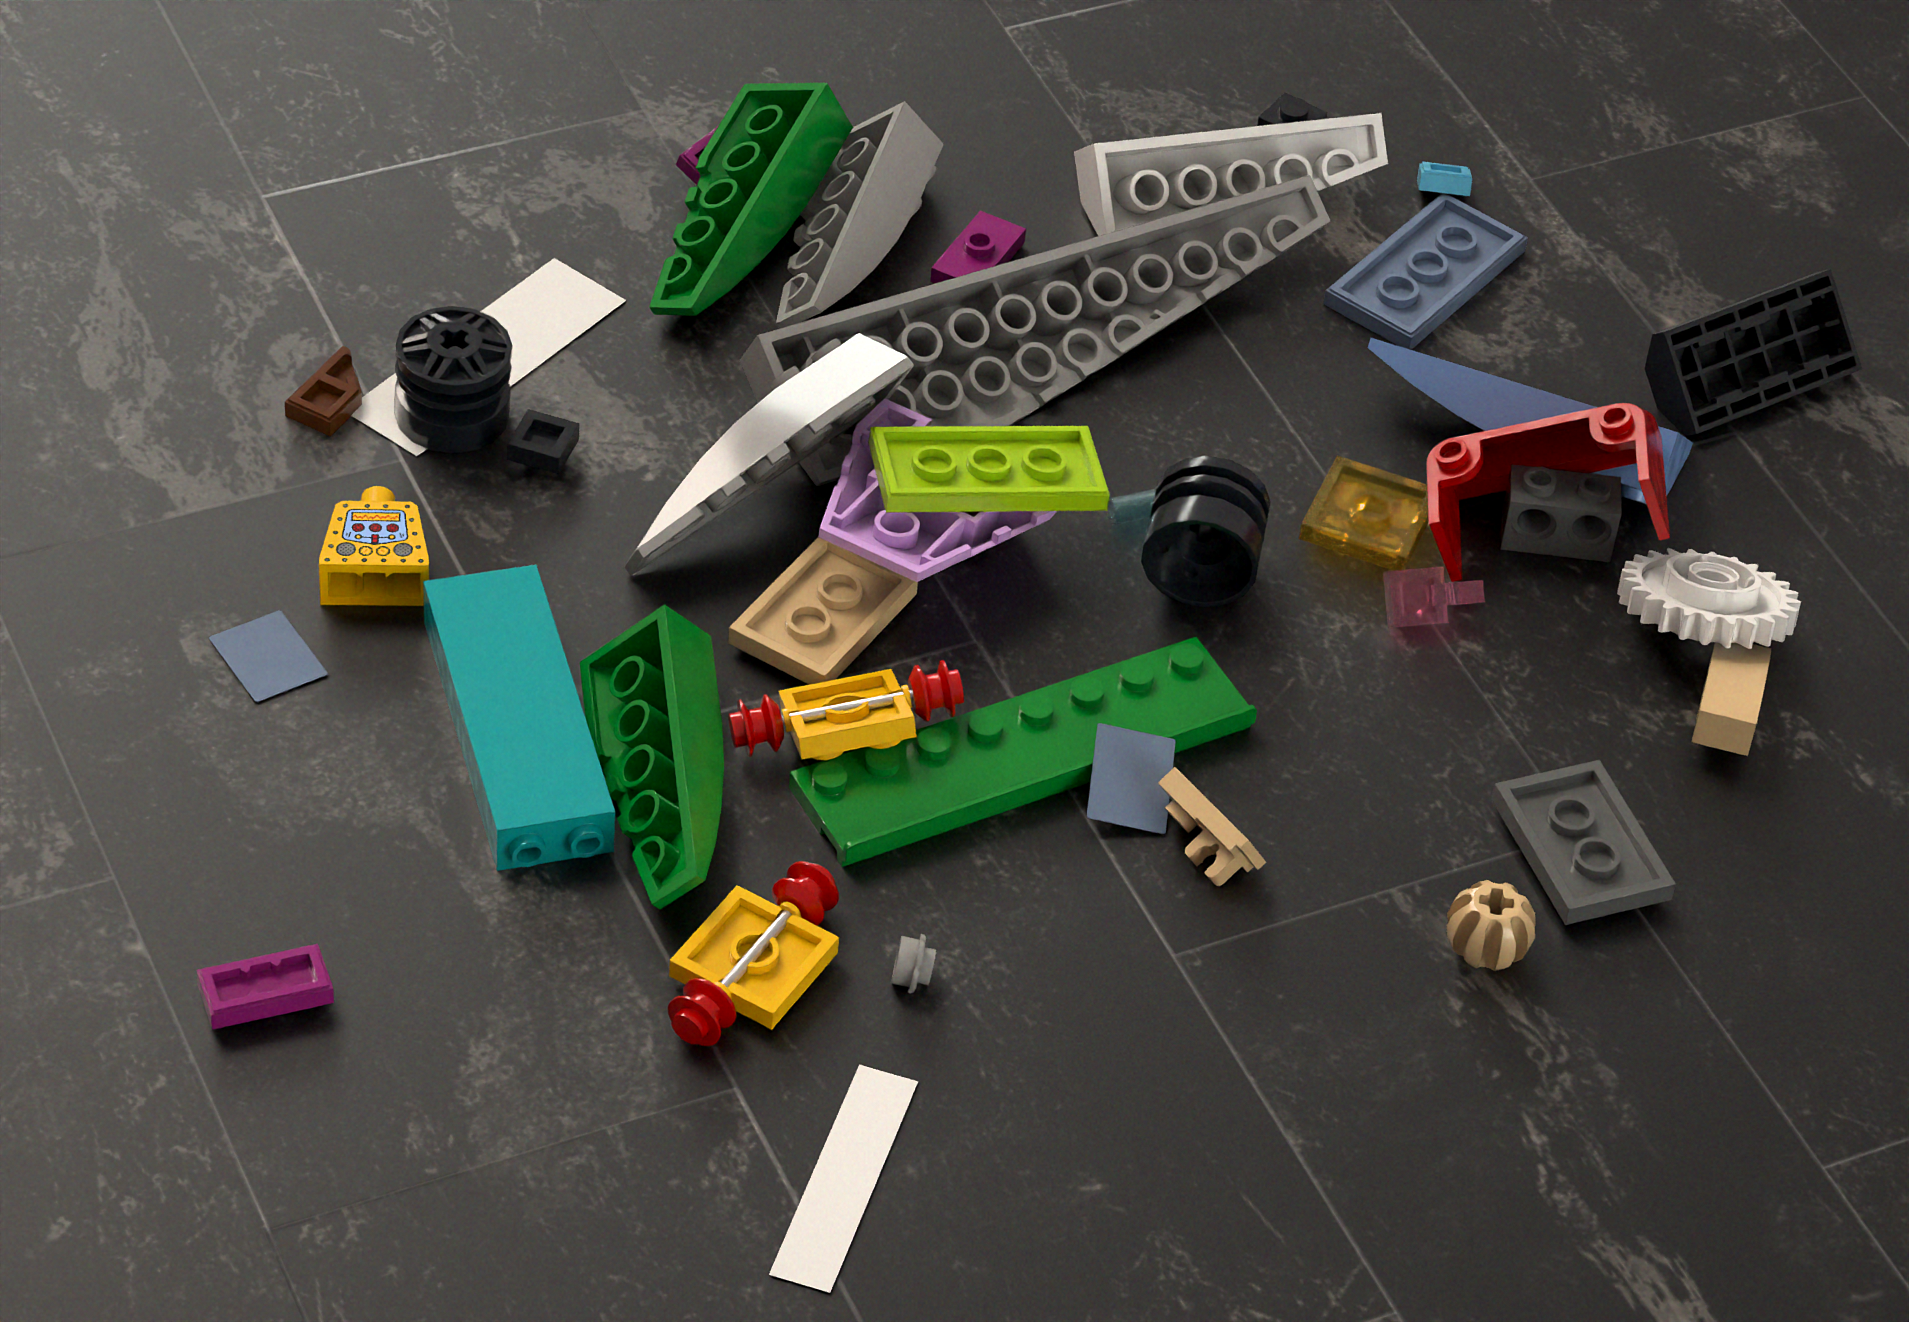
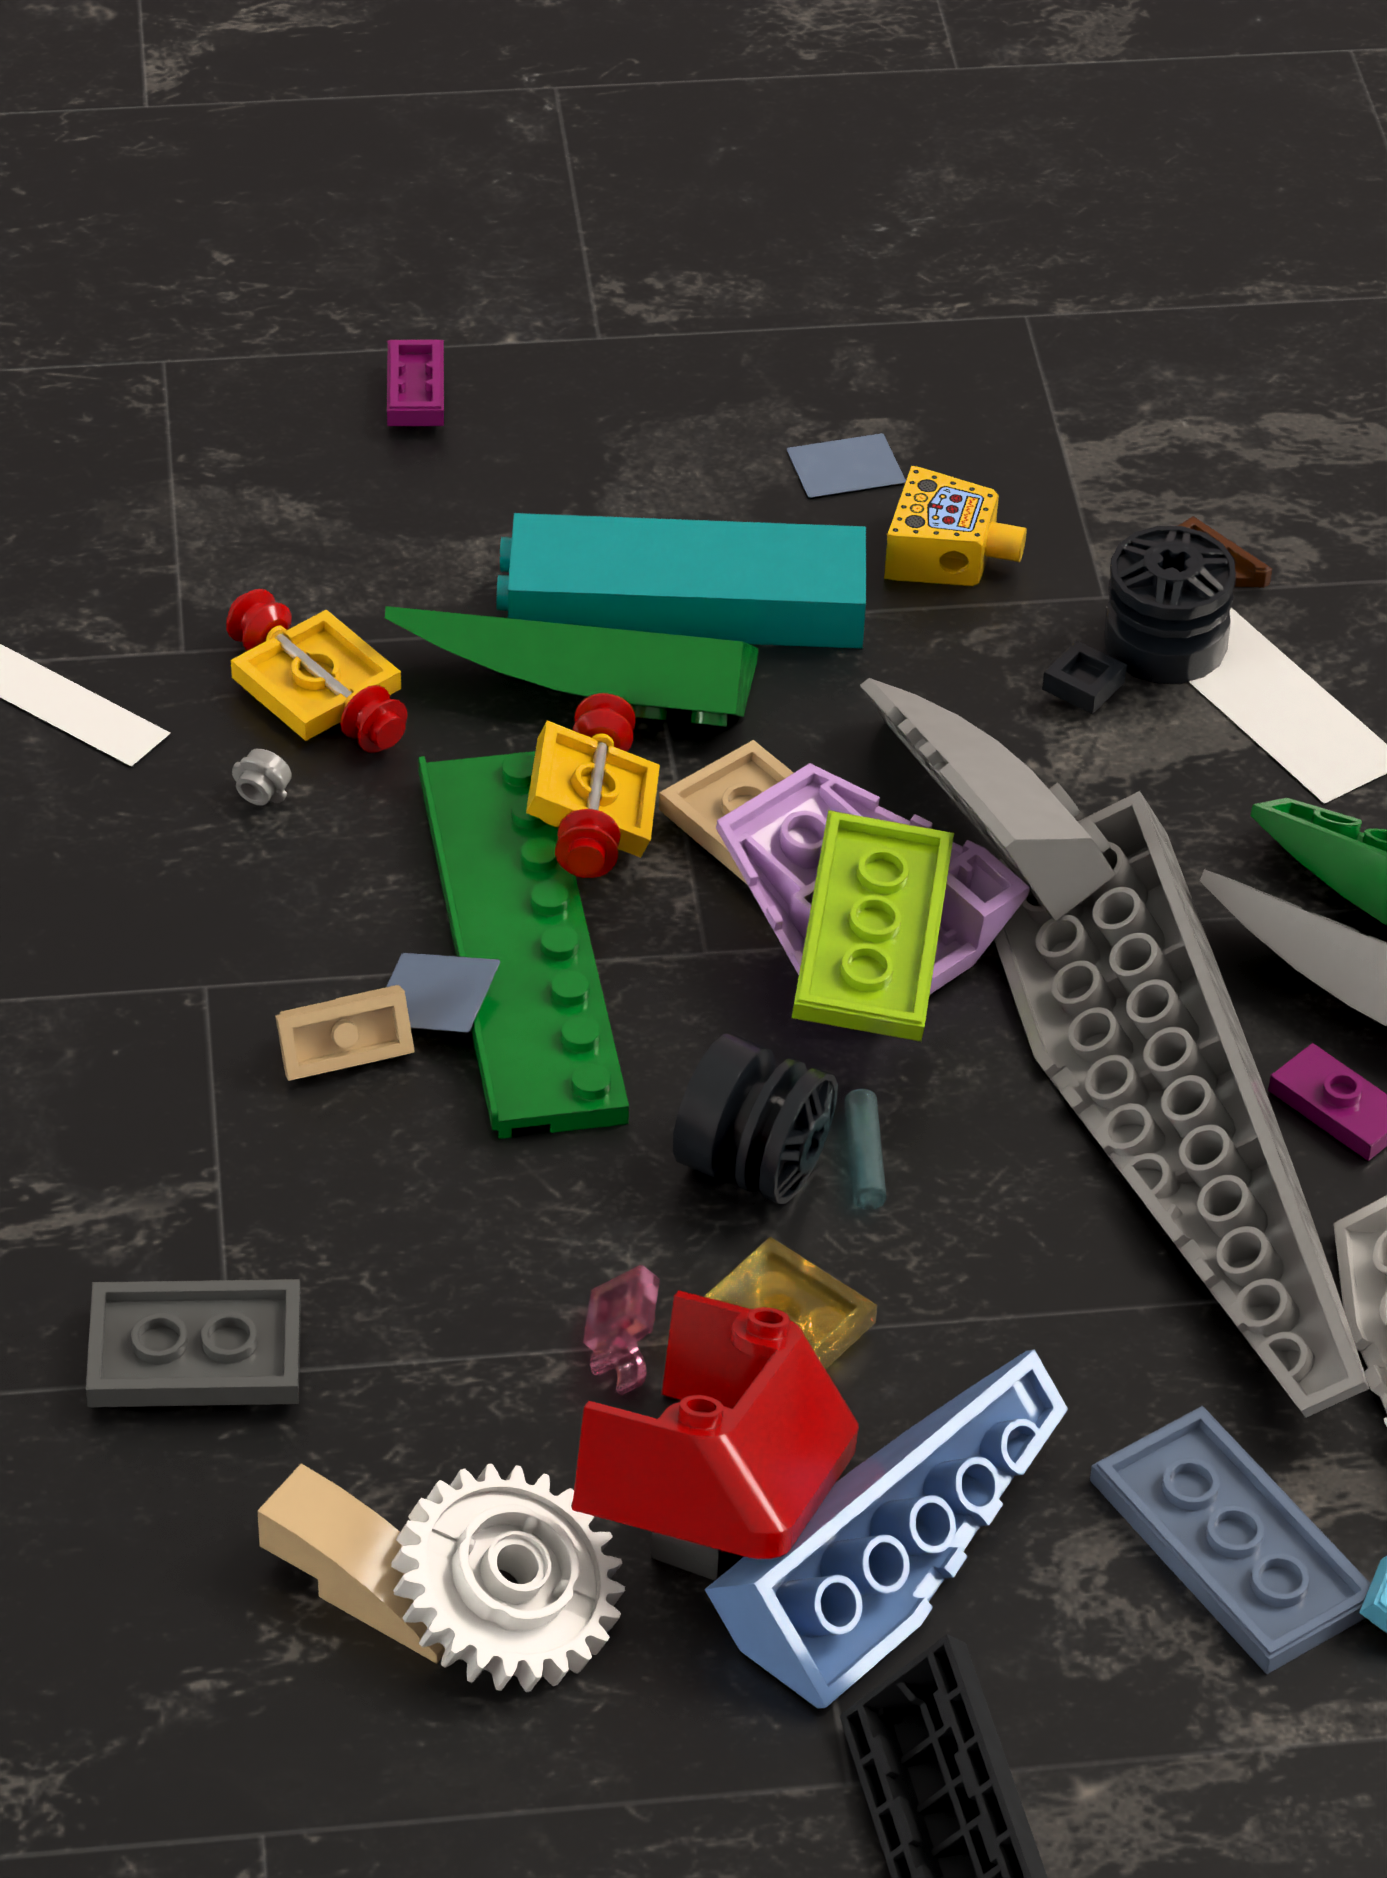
camera: 110 degrees right, 0 degrees up
tan piece [1447,880,1536,971] -> none

